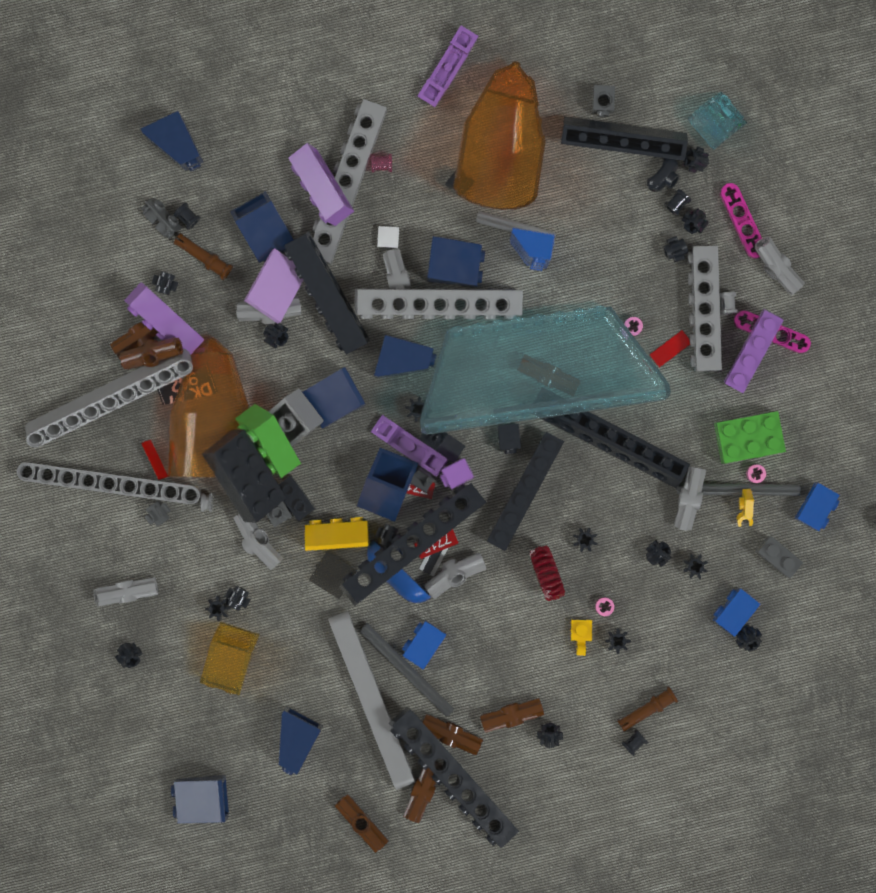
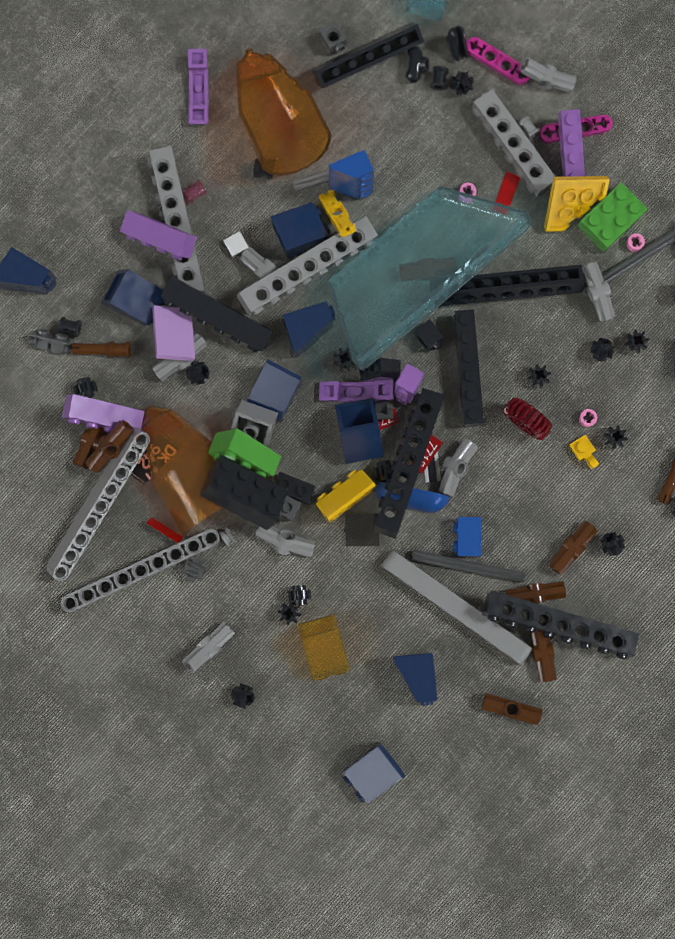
camera: 30 degrees left, 5 degrees down
black gear [663,236,688,263] -> none
black gear [684,146,709,173] -> none
yellow plate [737,489,754,527] -> none
none -> yellow piece [319,190,356,237]
none -> black piece [446,26,469,62]
none -> yellow plate [544,176,610,232]

